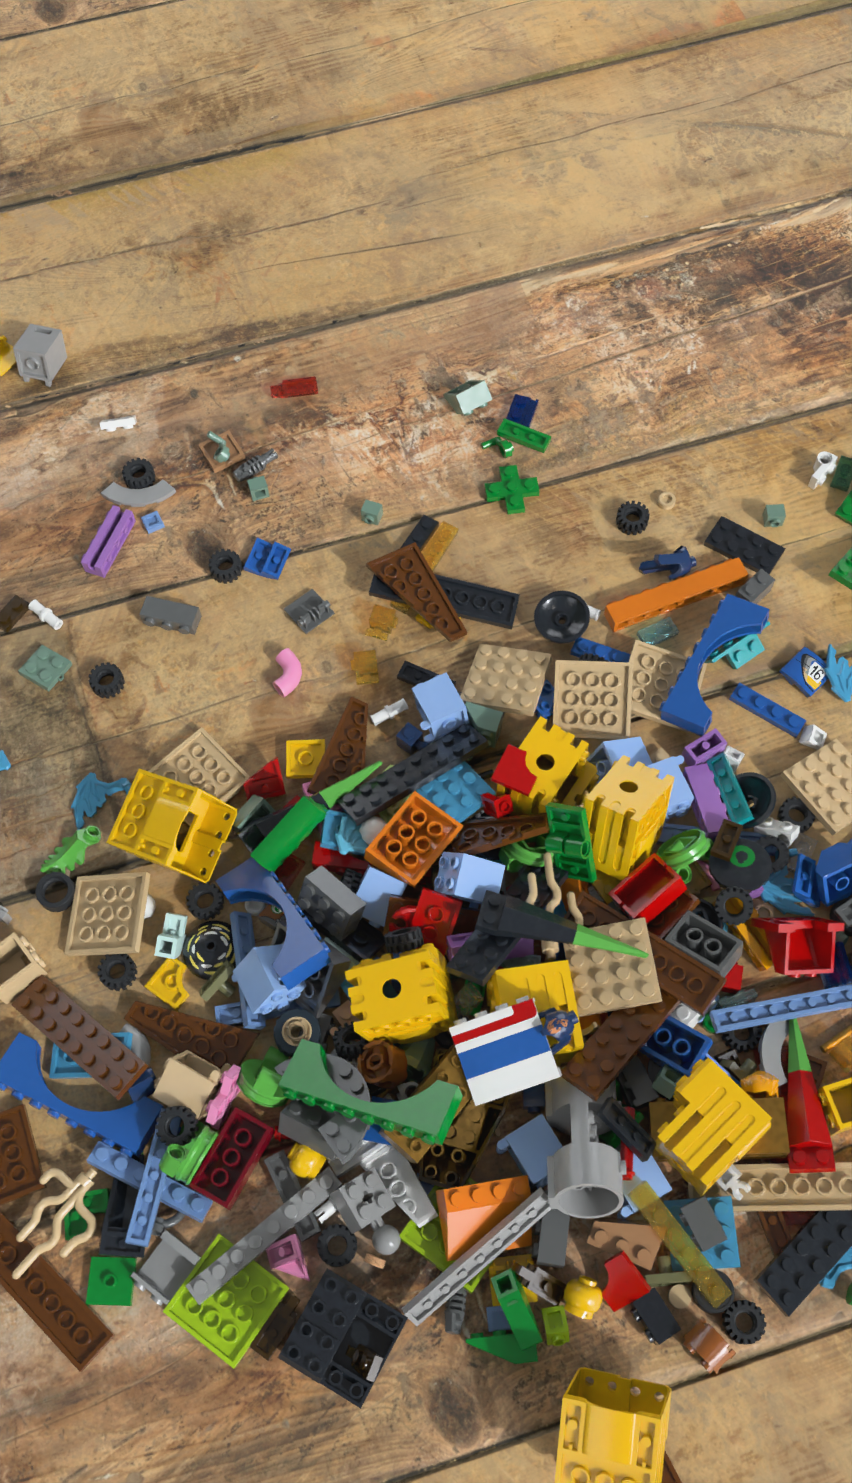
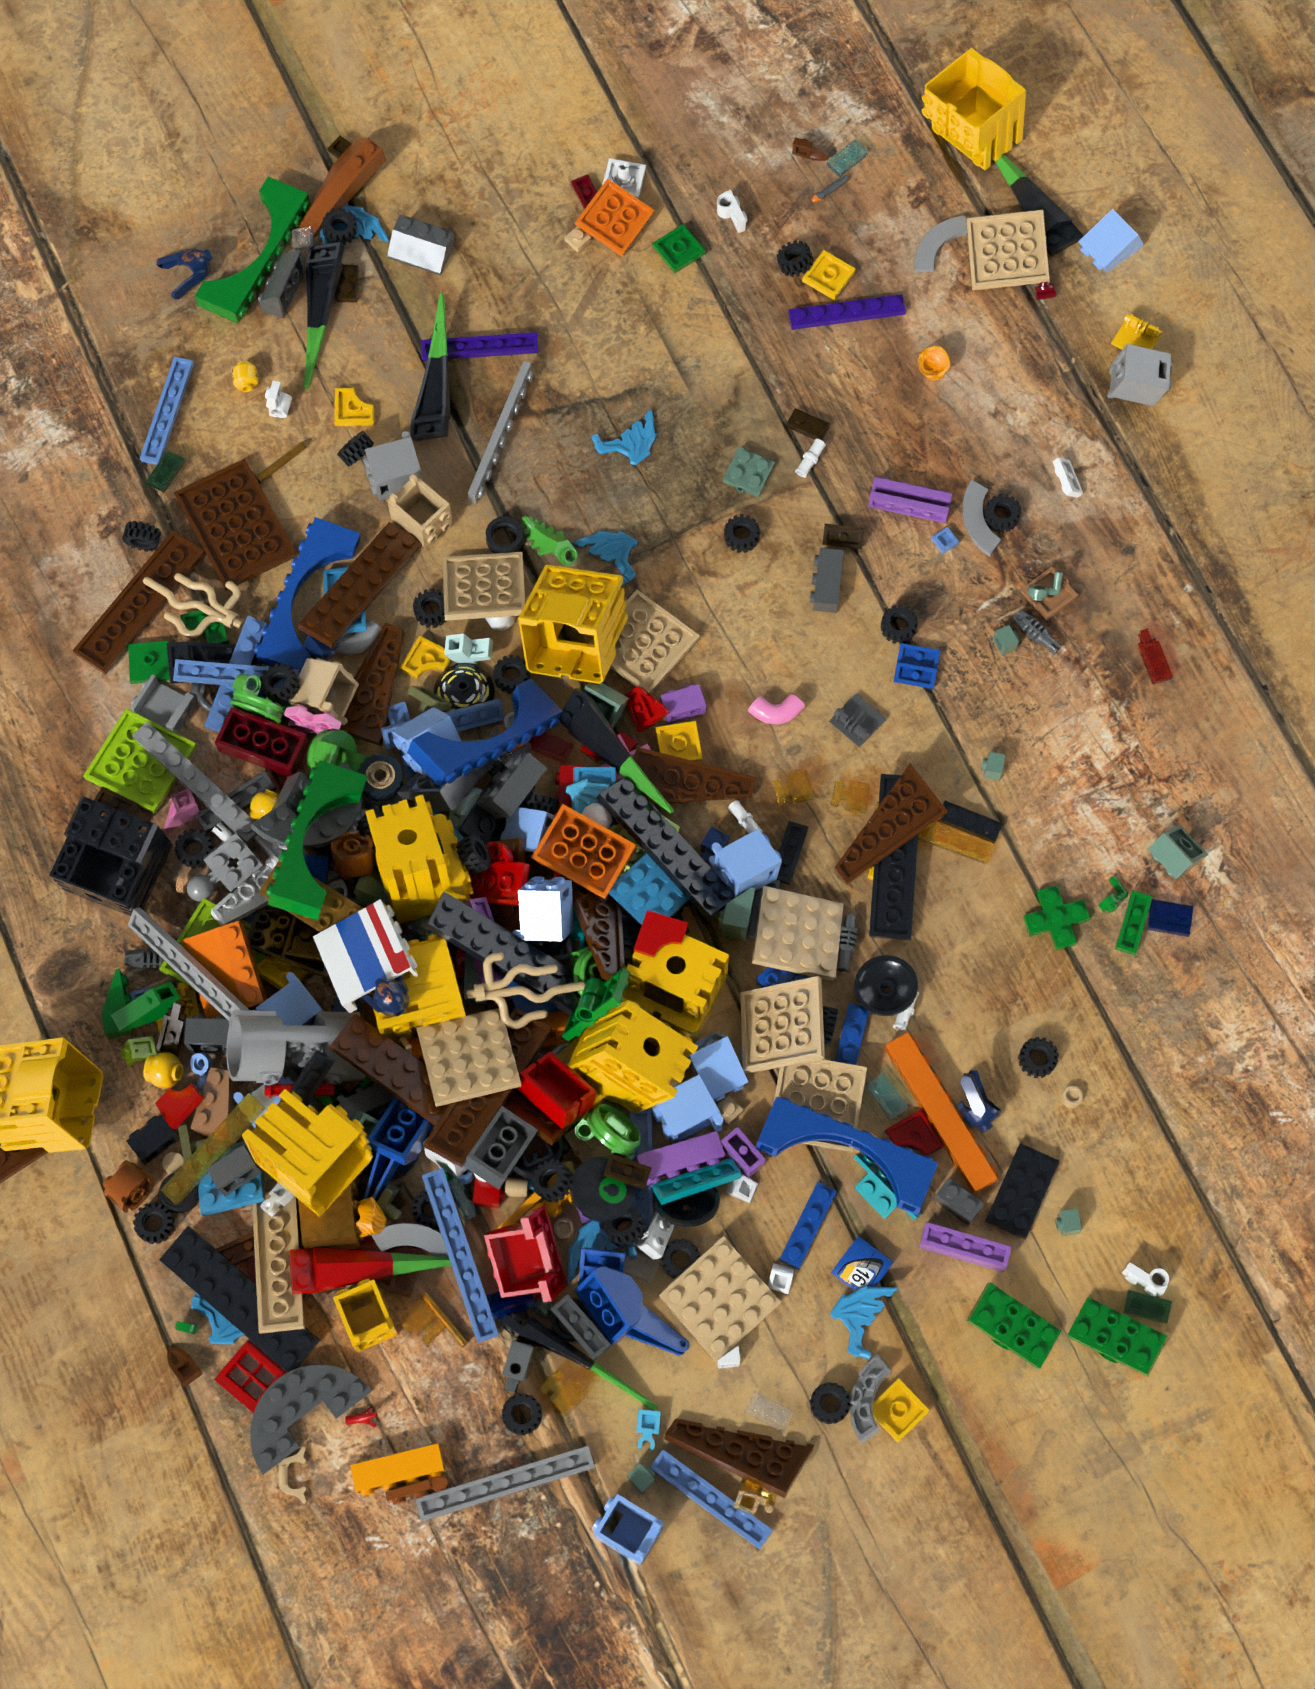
camera: 80 degrees right, 5 degrees up
green brick [250,796,328,872] -> none
dark brown hinge [345,1344,383,1382] -> none
black plate [475,890,649,958] -> none
red bracket [480,792,514,819] -> none
none -> light blue plate [190,1052,213,1091]
none -> yellow tile [257,956,310,990]
none -> medium lavender brick [660,684,706,725]
none -> dark brown plate [822,523,864,549]
none -> dark grey hinge [836,913,858,972]
none -> red tile [884,1109,944,1156]
none -> medium lavender brick [918,1222,1012,1272]

